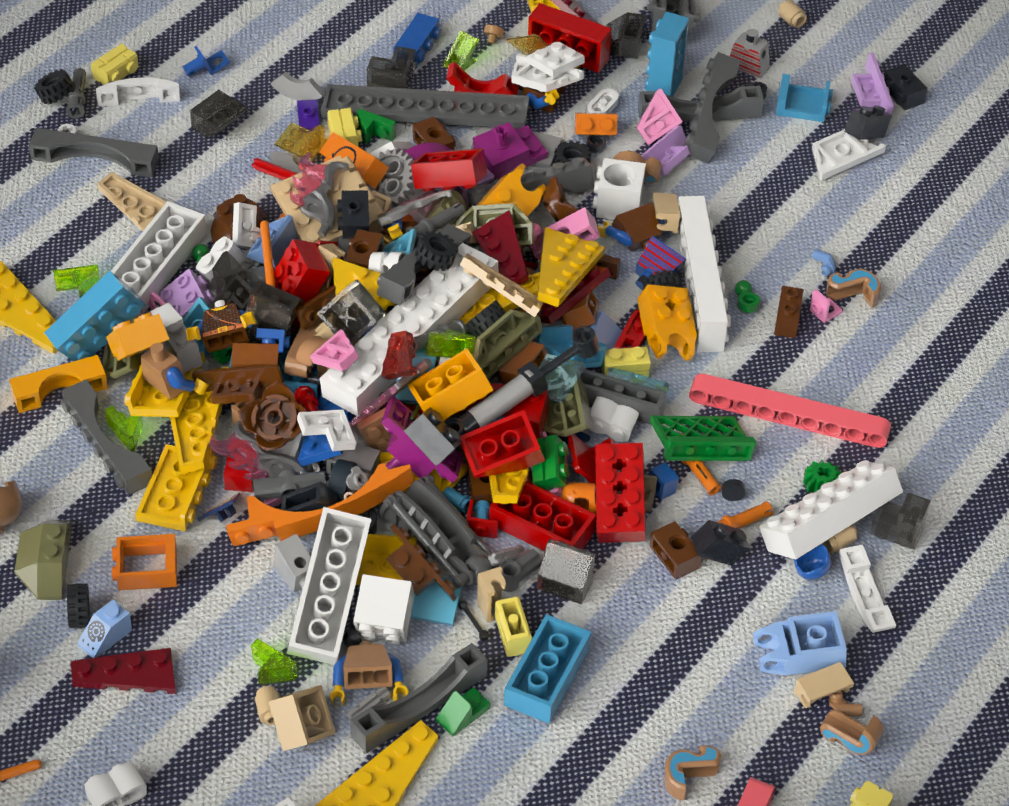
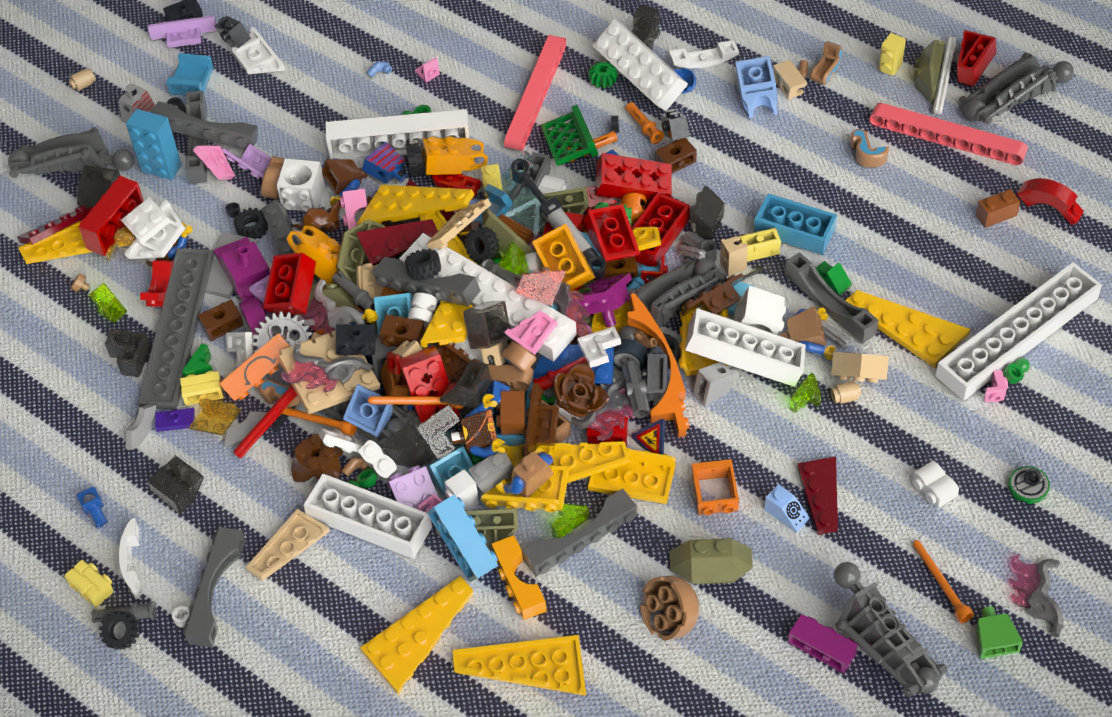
camera: 85 degrees left, 5 degrees up
clear neon green slope [53,264,100,298] -> none
black tyre [67,583,90,628] -> none
light orange brick [106,312,169,361] -> none
light grey plate [346,466,371,491] -> none
blue brick [393,13,441,70] -> none
brick [404,407,462,466] -> none
orange brick [574,112,617,135] -> none
white plate [587,89,619,113] -> none
tan hinge [652,192,680,233] -> none
reddish brown brick [774,286,804,338] -> none
medium nougat animal [826,269,881,308] -> none

